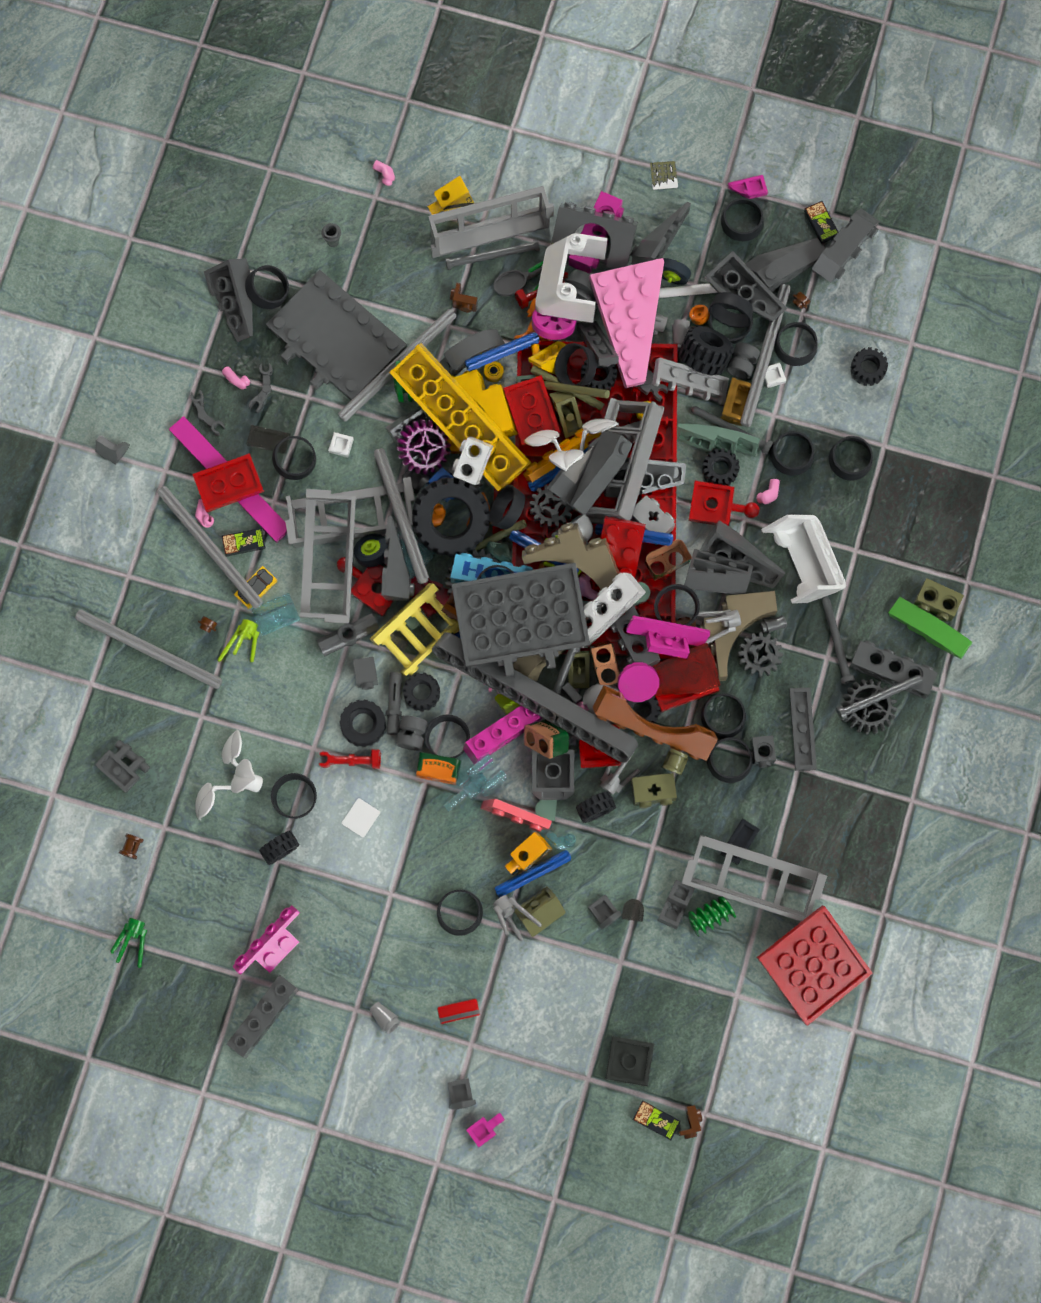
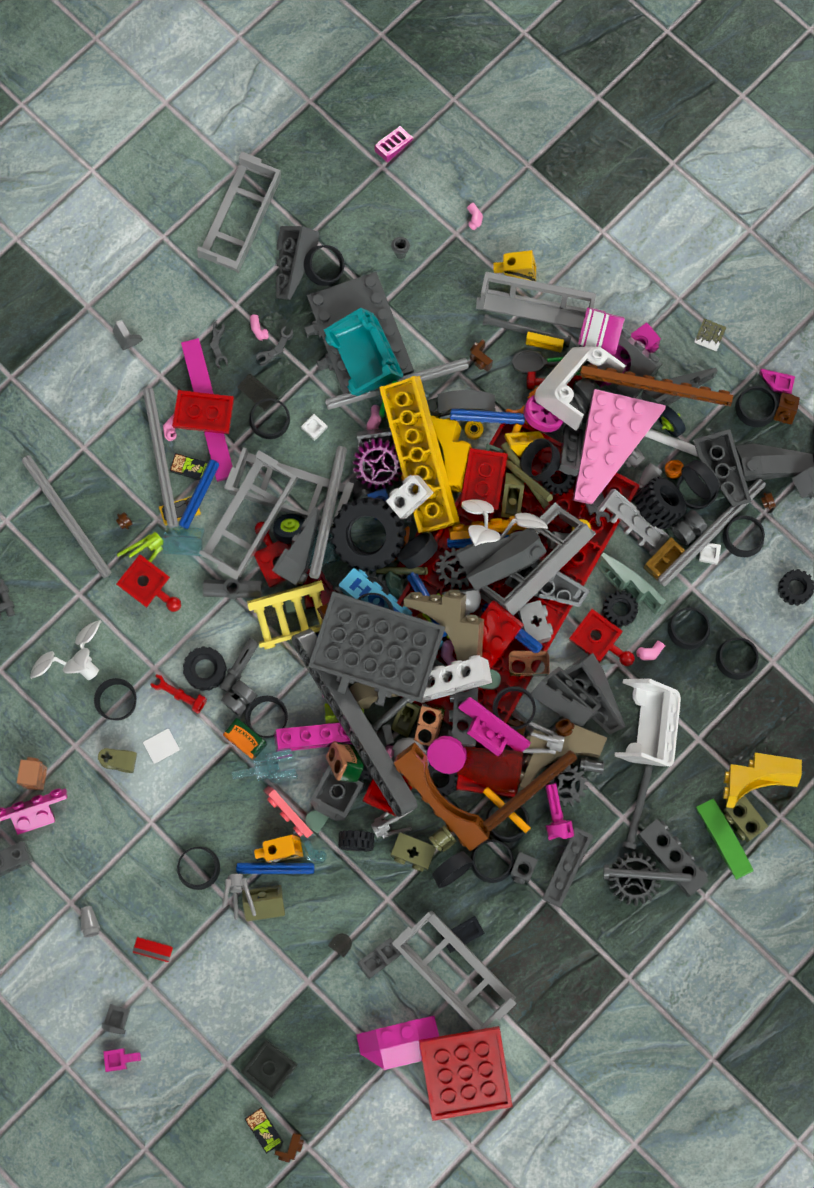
camera: 30 degrees right, 0 degrees up
black tyre [259,830,300,865] -> none
dark grey brick [353,657,378,690] -> none
black tyre [403,673,440,712] -> none
orange arm [431,504,446,527] -> none
dark grey tile [588,895,622,930] -> none
green piece [688,896,736,937] -> none
dark grey bar [691,406,774,454] -> none
none -> nougat brick [17,757,47,791]
none -> olive piece [98,748,137,773]
none -> red plate [116,554,181,612]
none -> blue axle [179,459,219,529]
none -> light grey piece [197,152,281,273]
none -> teal windscreen [324,308,403,396]
none -> dark pink wedge [356,1016,439,1070]
none -> bright pink arm [367,405,381,430]
none -> slope [374,126,413,163]
none -> black tyre [432,851,474,888]
none -> reddish brown axle [483,750,577,832]
none -> light orange bar [483,787,531,833]
none -> yellow tile [526,332,564,353]
none -> dark pink piece [546,783,574,840]
none -> reddish brown plate [556,719,575,737]
none -> dark pink slope [578,307,625,355]
none -> dark orange plate [581,364,733,407]
none -> yellow arch [723,753,802,808]
none -> reddish brown bracket [774,392,800,425]

